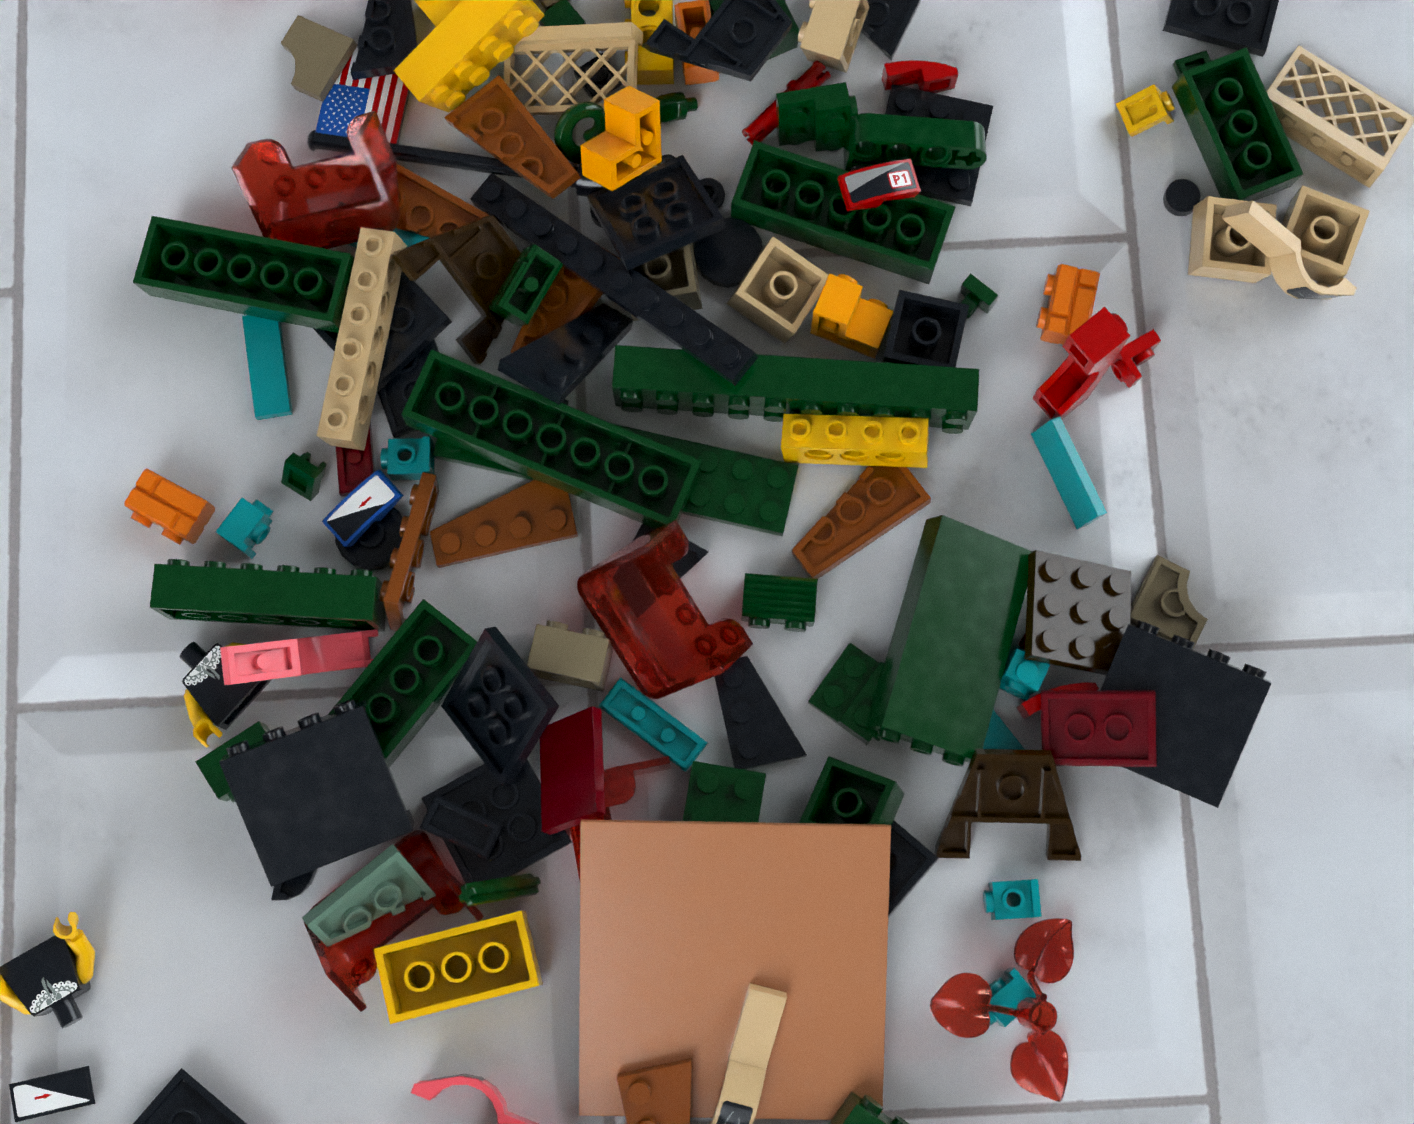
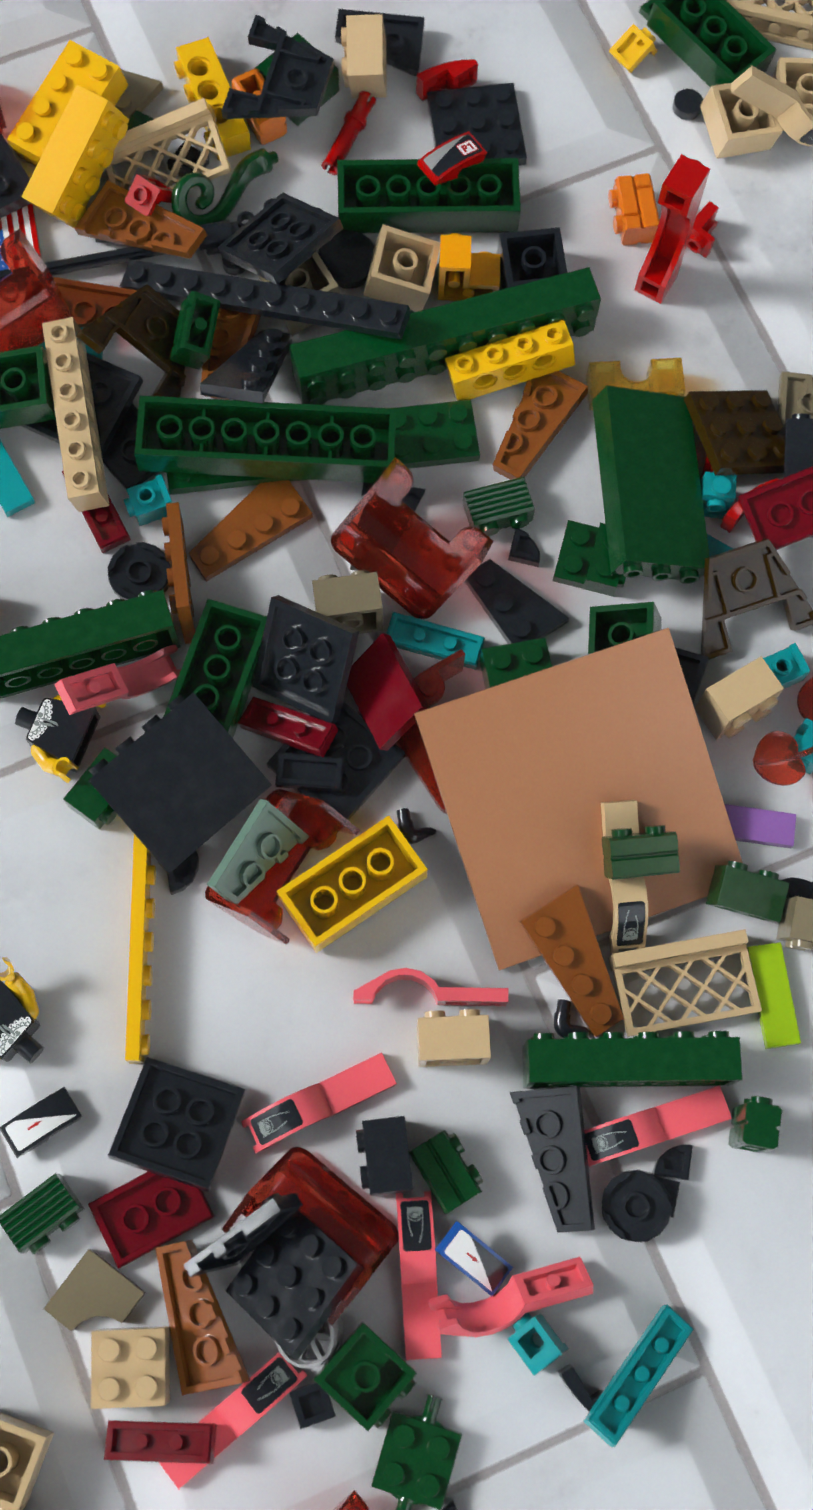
camera: 25 degrees left, 5 degrees down
teal brick [216,497,273,559] -> none
dark green tile [281,452,327,501] -> none
slope [322,470,404,547] -> none
dark green axle [458,873,541,906] -> none
light orange brick [580,86,662,191] -> none
dark green plate [776,82,858,152] -> none
dark green beam [843,113,987,172] -> none
dark green tile [960,273,998,319] -> none
teal tile [1031,417,1107,529] -> none
none -> red bracket [125,174,173,217]
none -> yellow plate [125,834,156,1064]
none -> dark red tile [238,696,338,757]
none -> black animal [396,808,437,844]
none -> black tile [508,528,540,567]
none -> clear yellow arch [586,357,686,410]
none -> dark green brick [602,825,680,879]
none -> tan brick [695,656,784,740]
none -> medium lavender tile [724,804,796,849]

